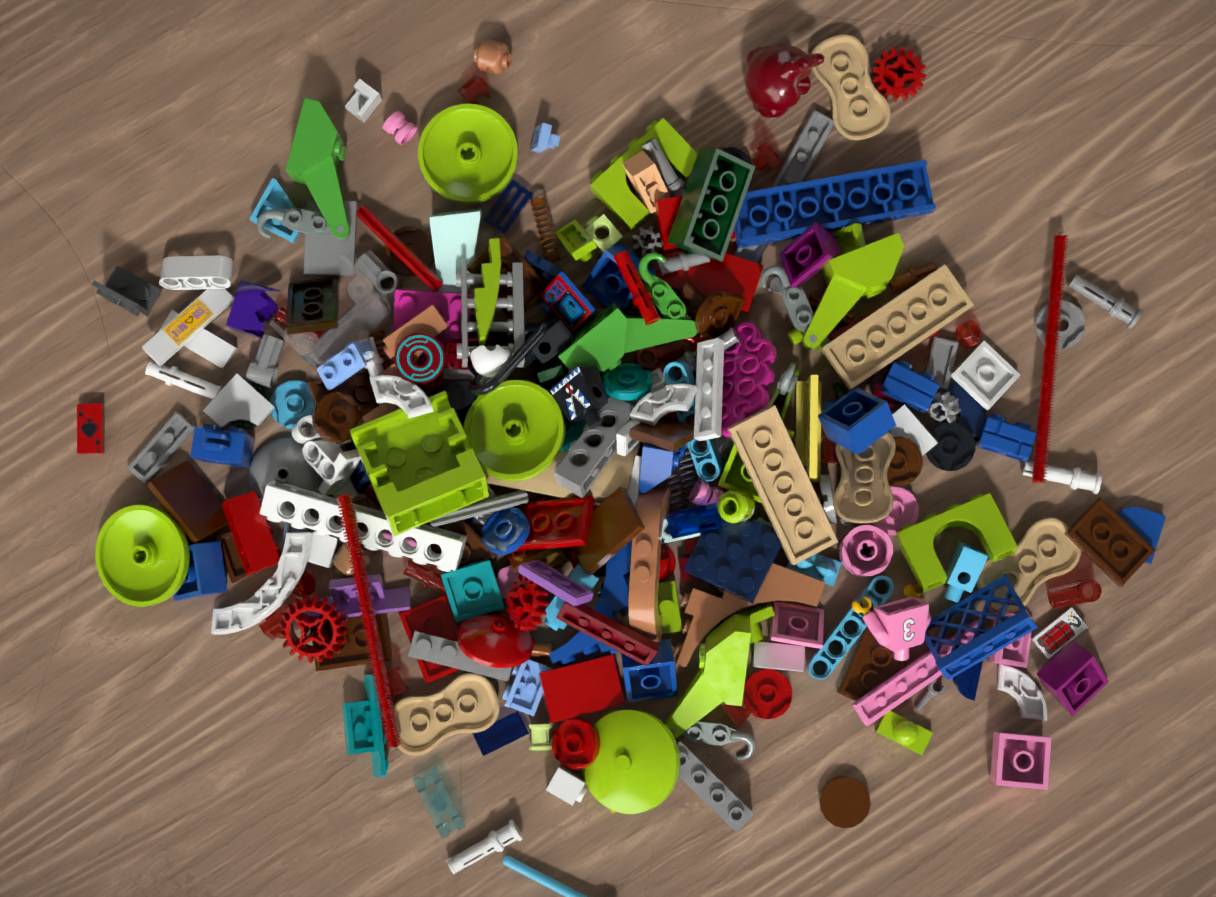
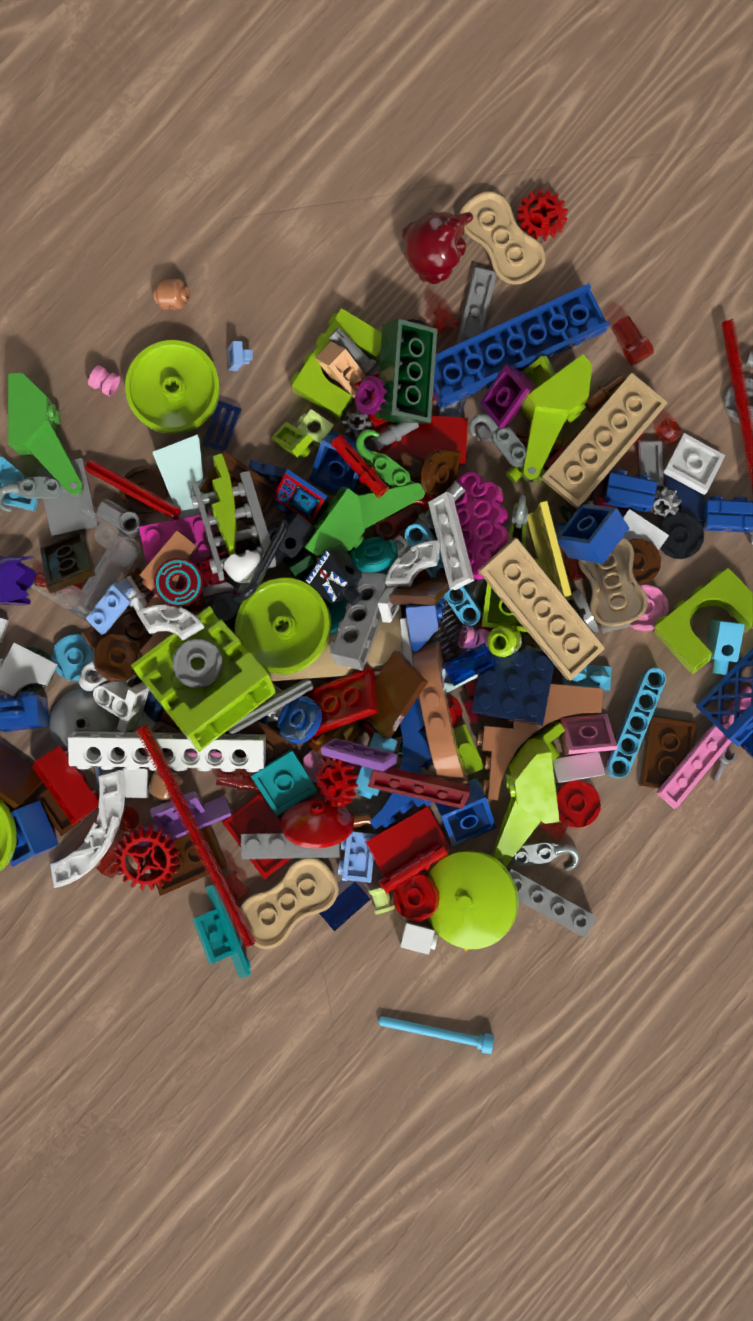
camera: 20 degrees left, 0 degrees up
light grey piece [246,334,285,388] -> none
white panel [345,79,382,123] -> none
clear light blue plate [413,767,466,839] -> none
white pin [447,819,523,874] -> none
clear red tile [457,75,491,105] -> none
dark orange piece [530,198,561,262] -> none
reddish brown tile [819,776,871,828] -> none
bright pink brick [838,525,893,577] -> none
bright pink torso [852,584,931,661] -> none
lime tile [875,711,933,756] -> none
none -> light grey tile [173,639,222,689]
none -> magenta gear [355,376,388,415]
none -> red pin [378,842,448,895]
none -> clear red piece [611,316,654,366]

